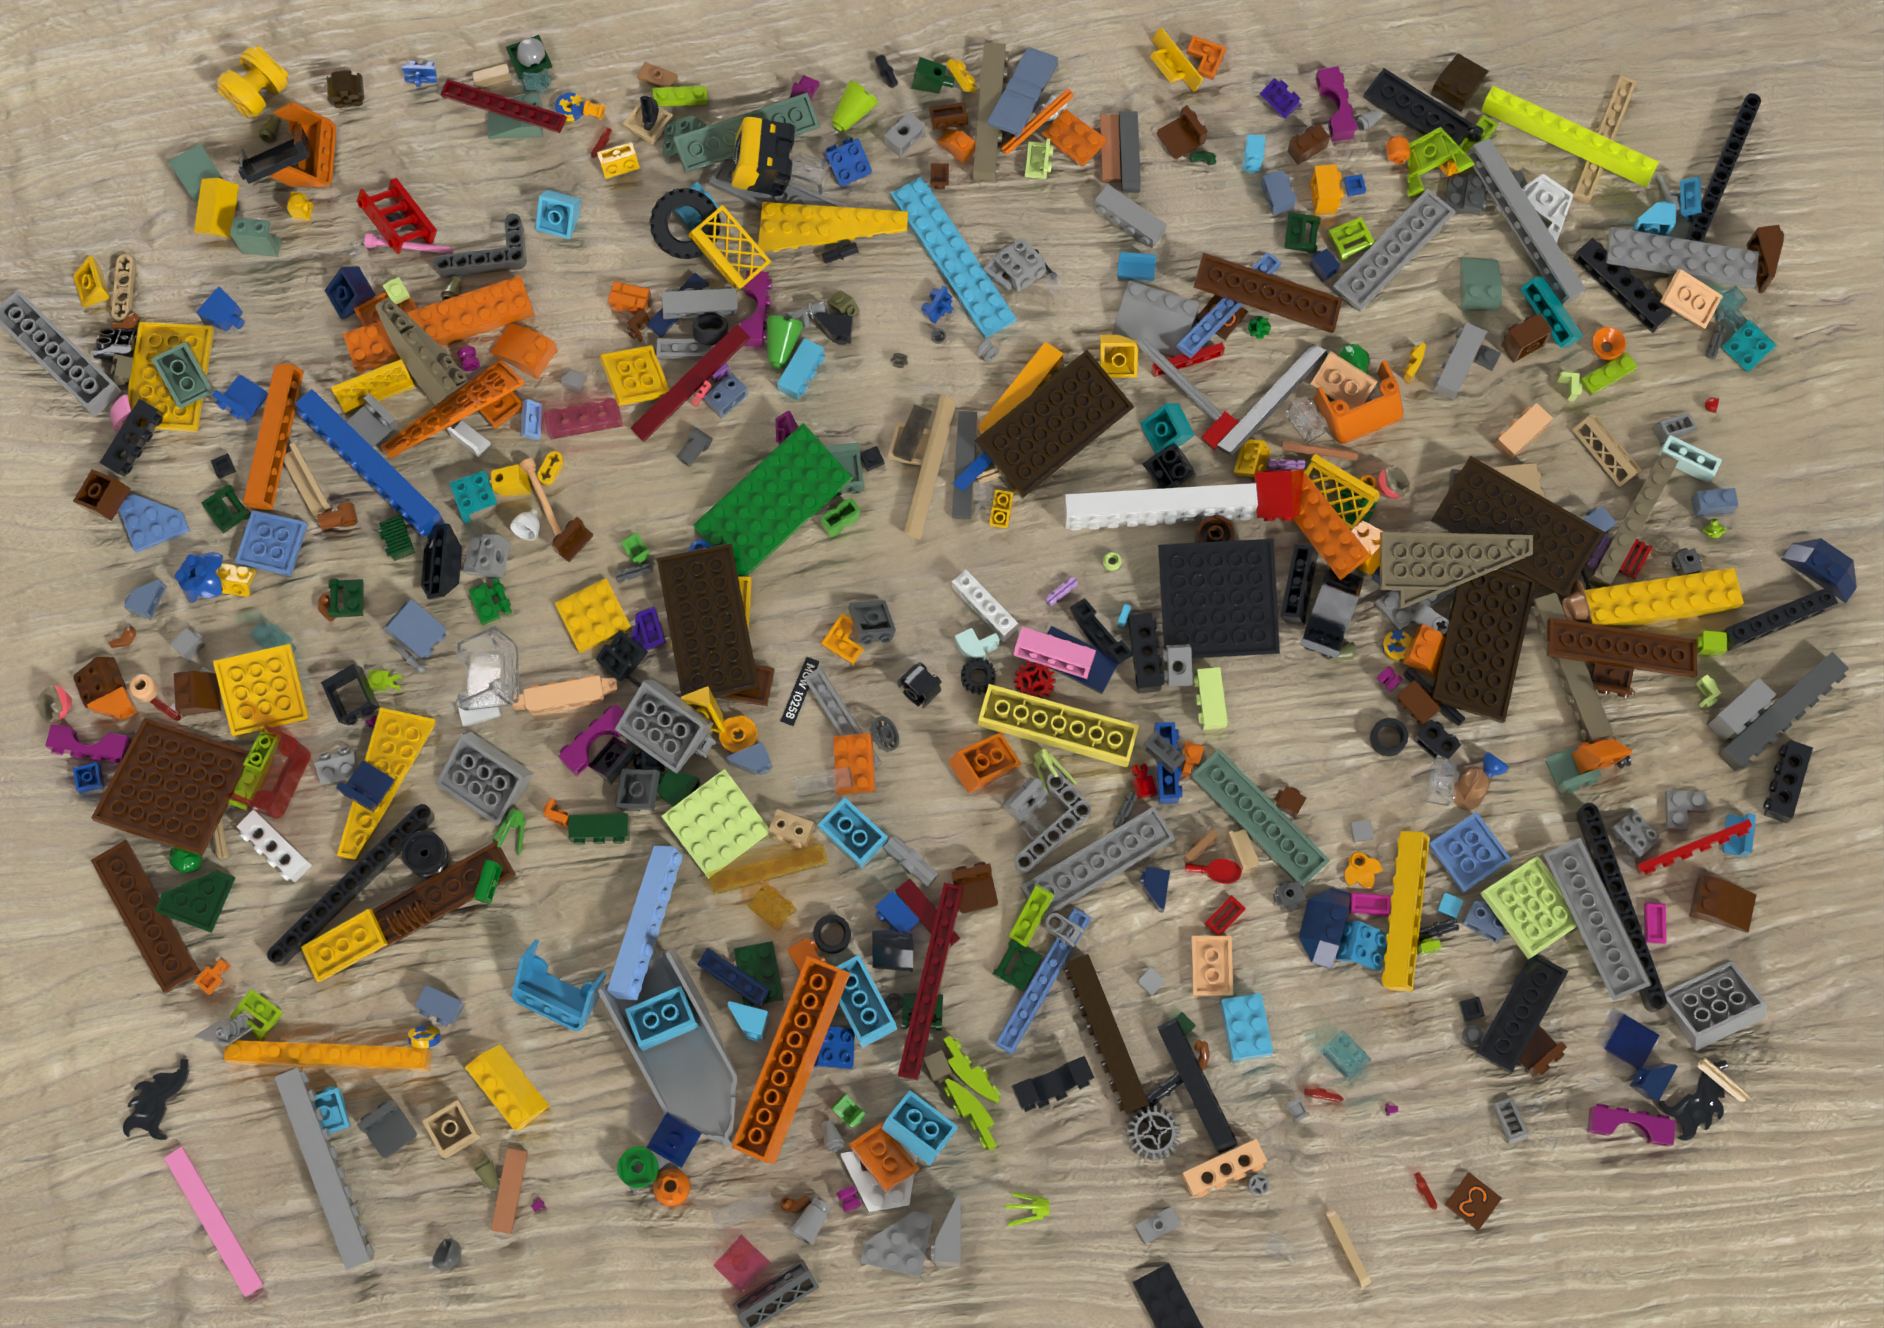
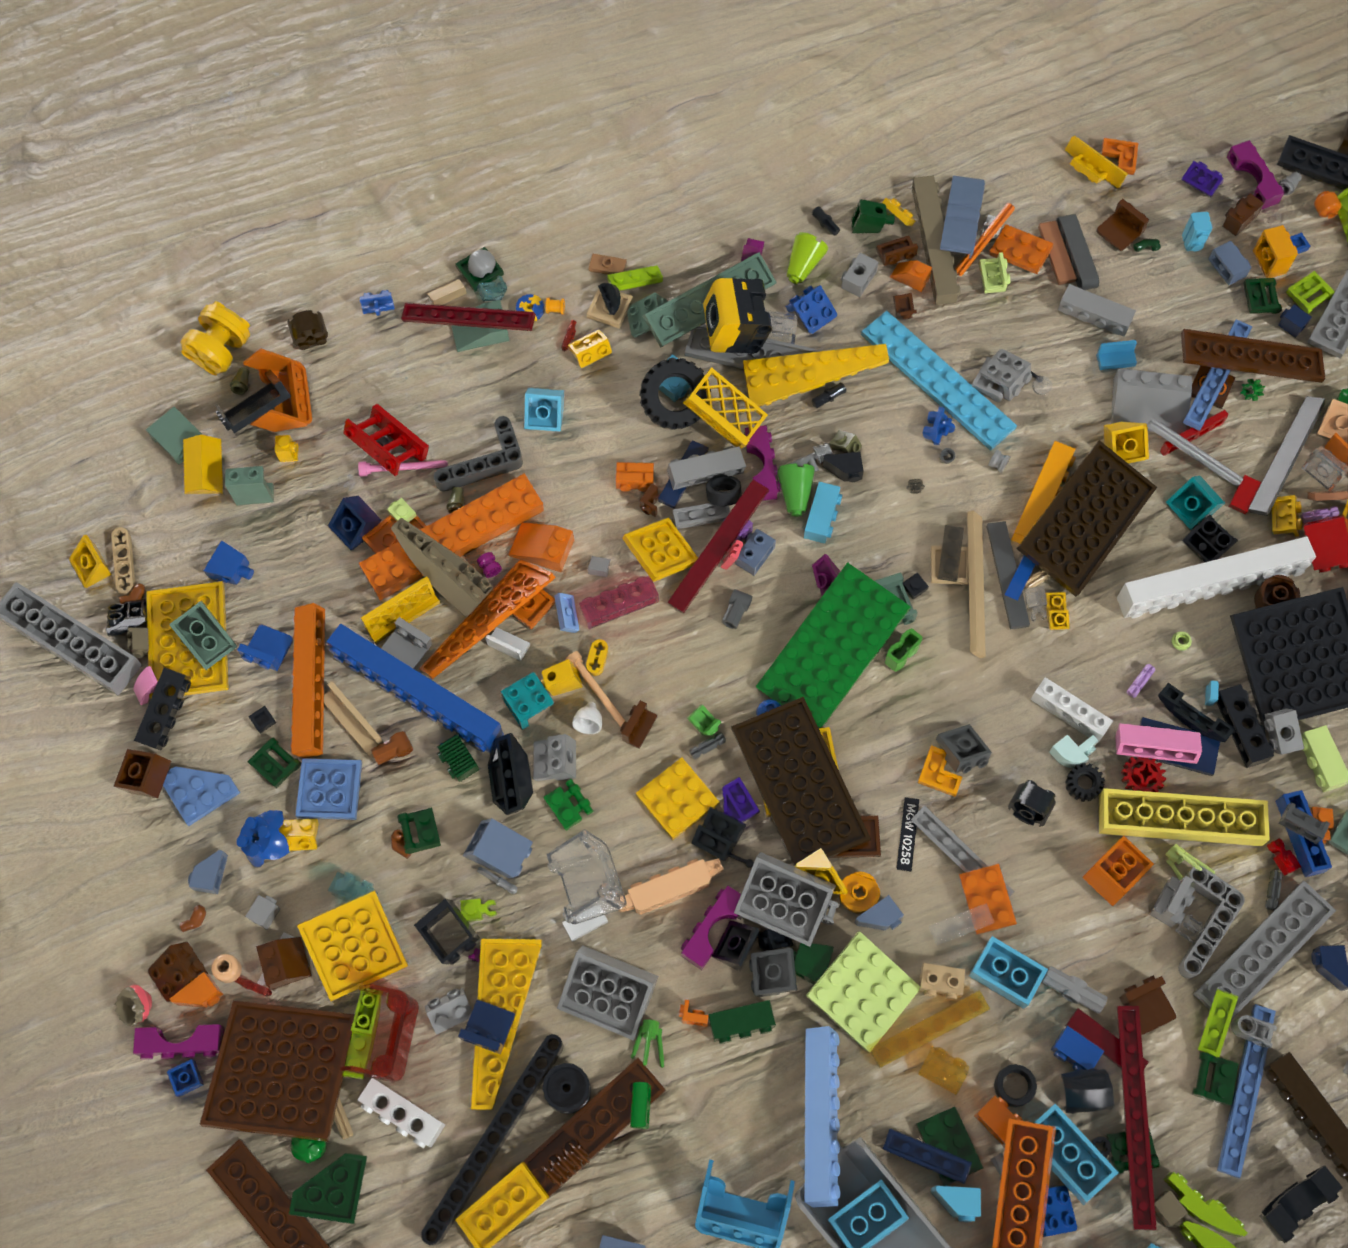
camera: 10 degrees left, 5 degrees down
dark grey wheel [870,716,899,752] -> none

